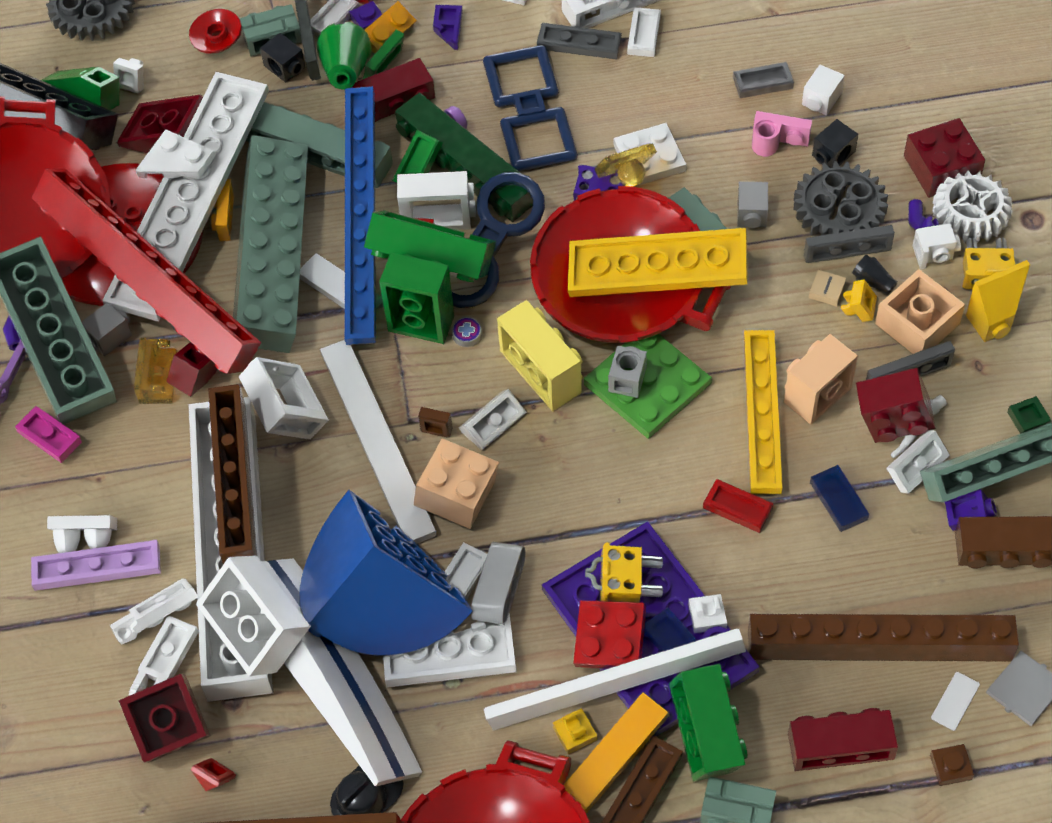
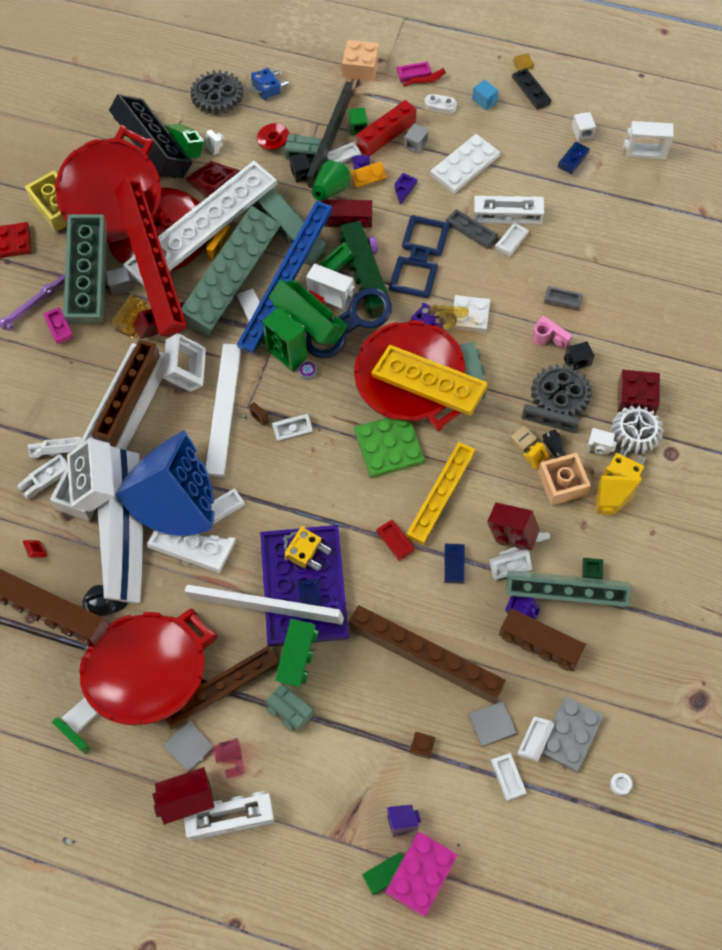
camera: 25 degrees right, 5 degrees up
lavender plate [31,540,161,591] -> none
white tile [47,515,117,553] -> none
dark red brick [118,674,211,763] -> none
white wing [136,130,215,178] -> none
green tile [363,29,404,79] -> none
light nougat brick [414,438,499,529] -> none
light grey beam [471,542,525,625] -> none
light yellow brick [497,300,583,412] -> none
yellow tile [552,708,597,755] -> none
light orange tile [564,692,670,814] -> none
red plate [573,600,646,669] -> none
light grey brick [608,346,647,398] -> none
white tile [688,594,727,633] -> none
light grey brick [737,181,768,228] -> none
light nougat brick [784,334,858,425] -> none
dark red brick [788,708,898,771] -> none
white brick [802,65,845,116] -> none
dark grey tile [866,341,955,380] -> none
dark purple arm [908,199,939,230] -> none
white sticker [931,672,980,731] -> none

